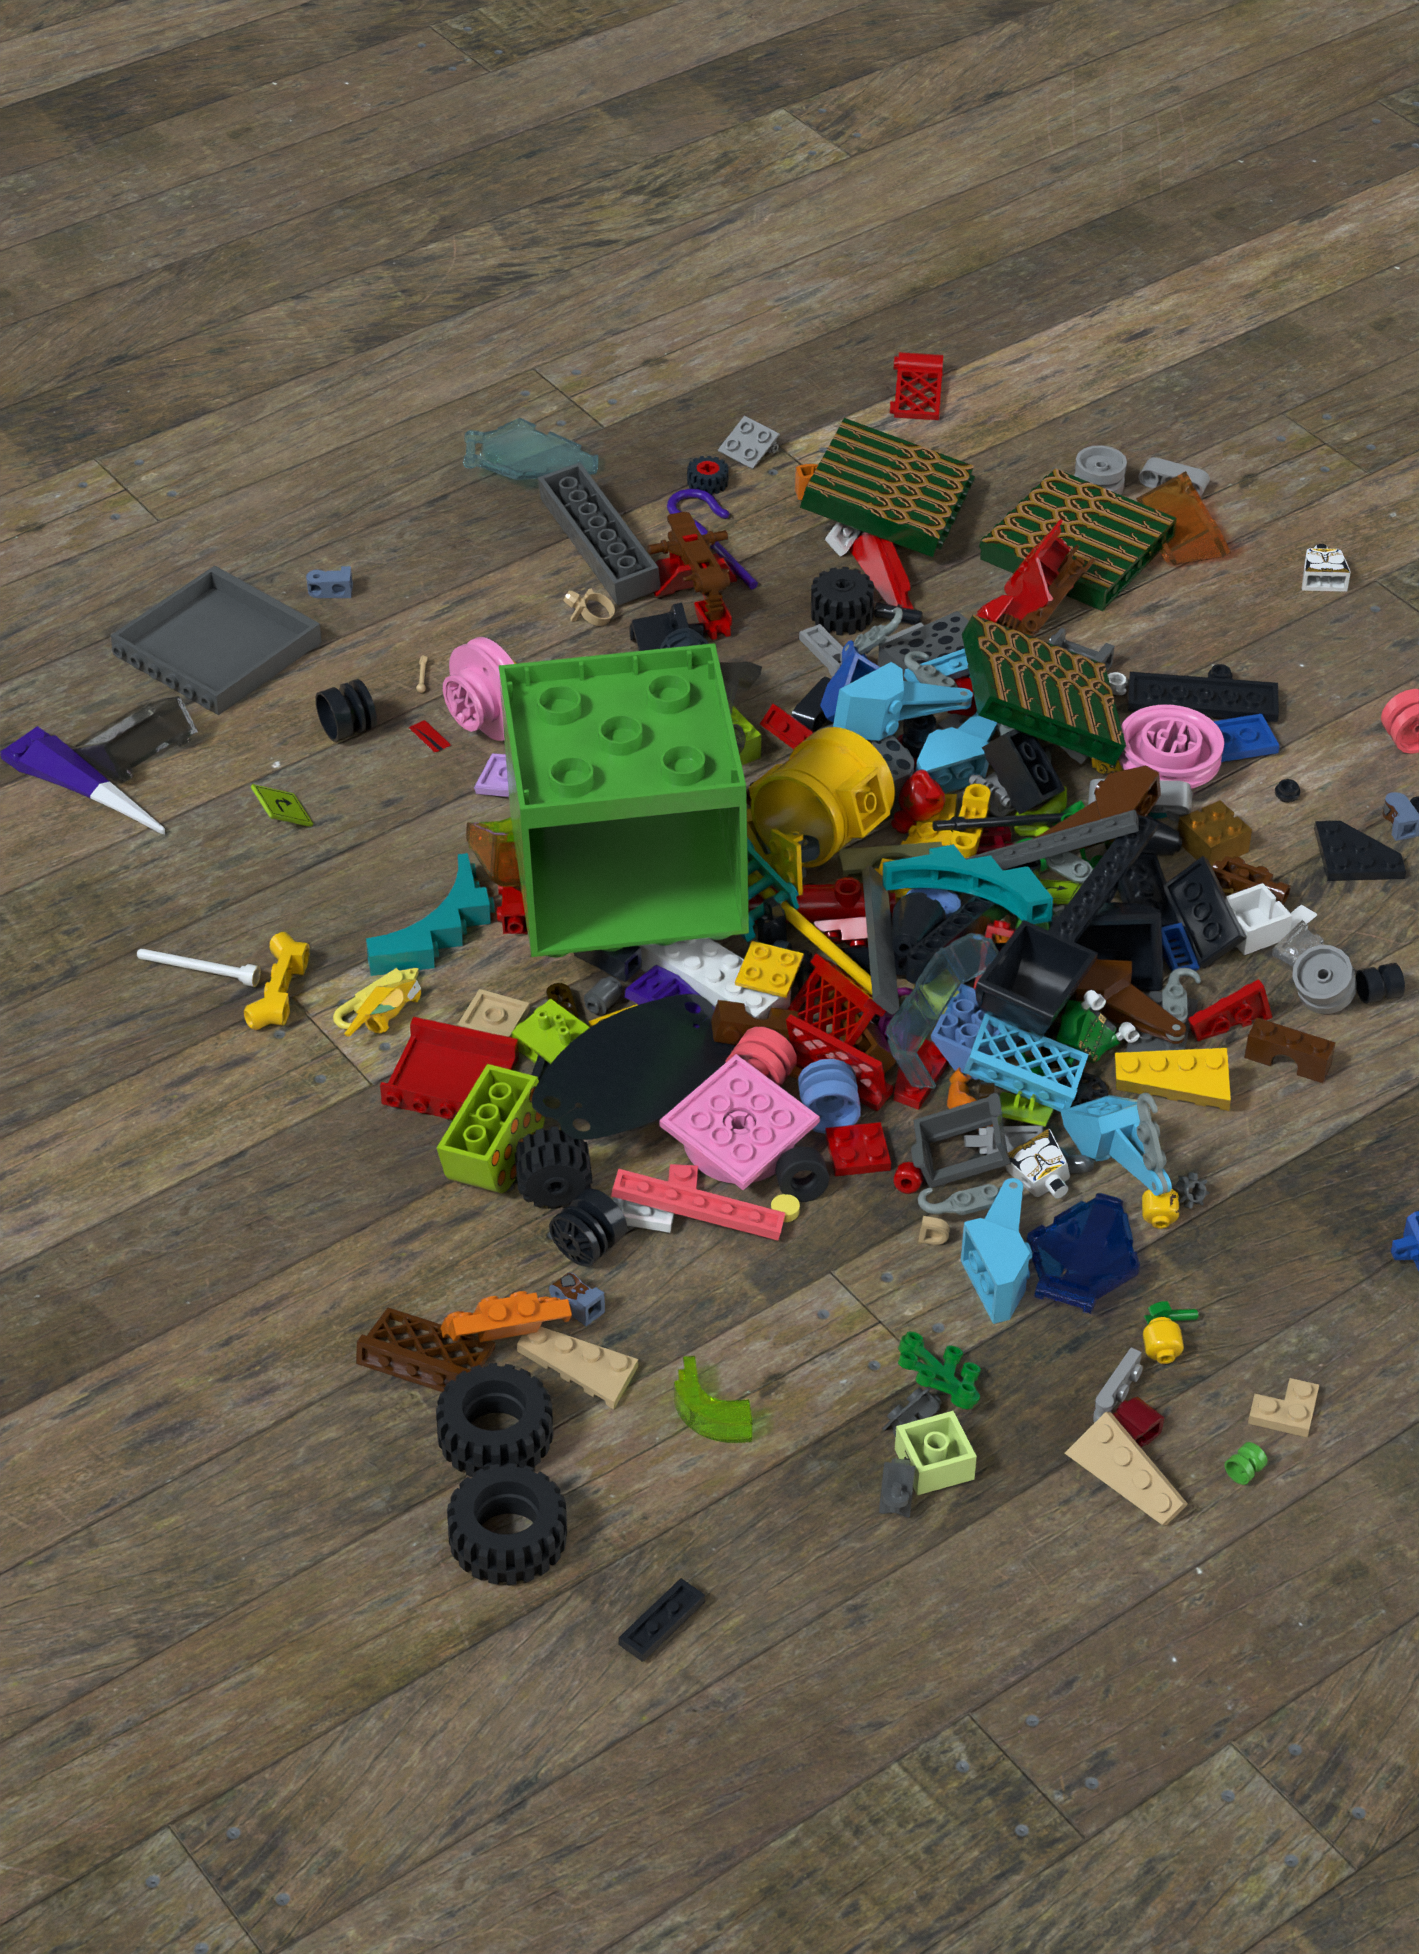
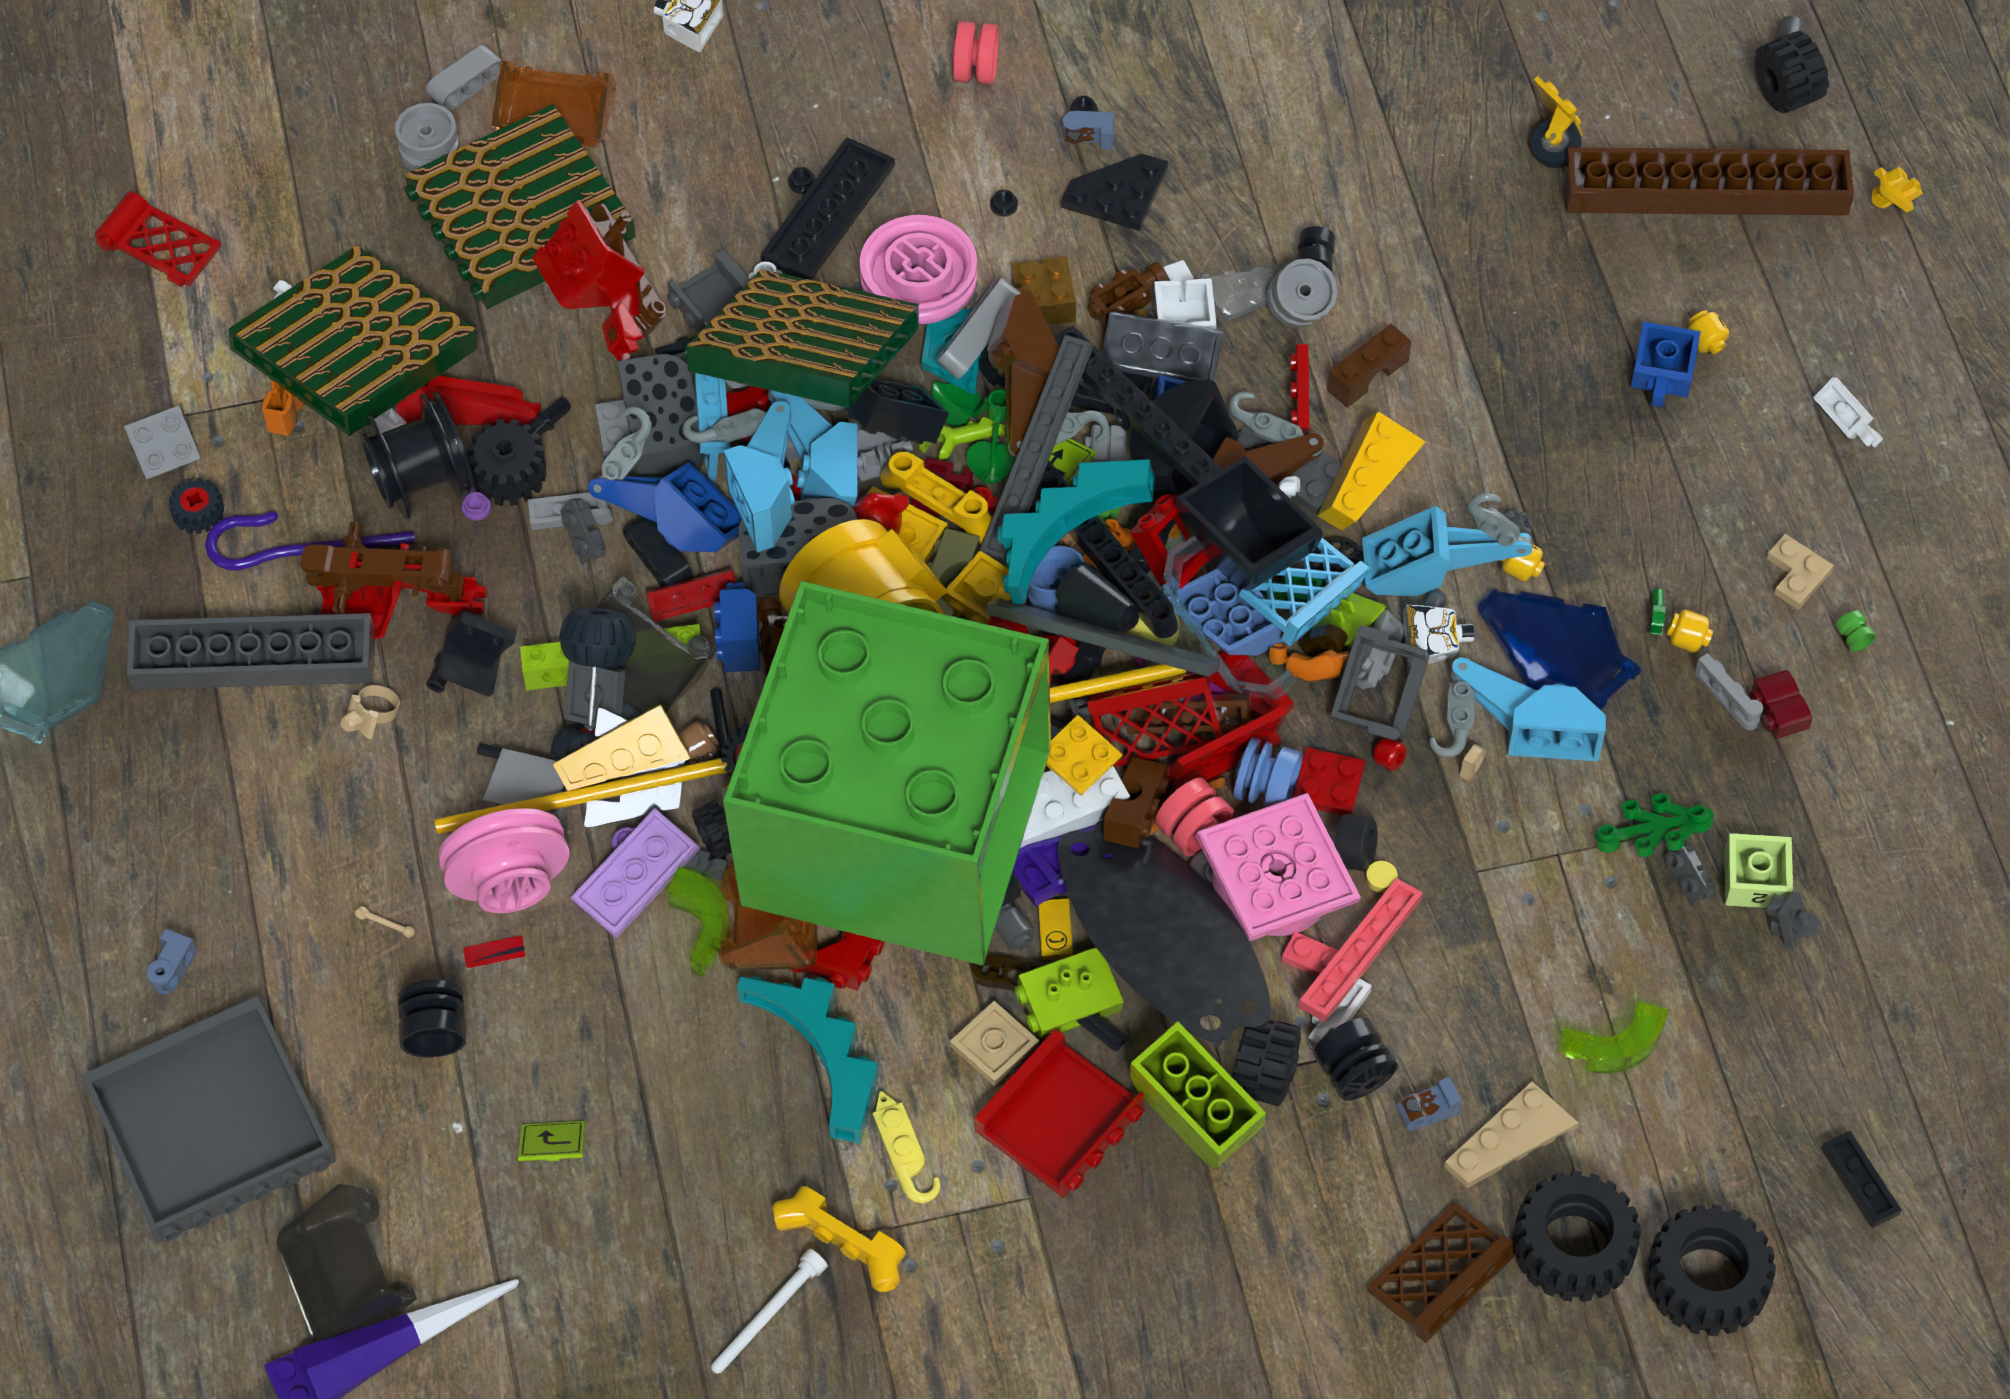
camera: 65 degrees left, 15 degrees up
yellow animal [344,979,421,1037] -> none
orange bracket [441,1291,572,1342] -> none
black bar [932,812,1072,832] -> none
tan wing [1065,1412,1188,1525] -> none
blue plate [1213,714,1280,762] -> none
none -> black wheel [360,392,475,519]
none -> medium lavender plate [462,492,491,521]
none -> dark grey hinge [560,500,606,564]
none -> blue hinge [714,583,760,672]

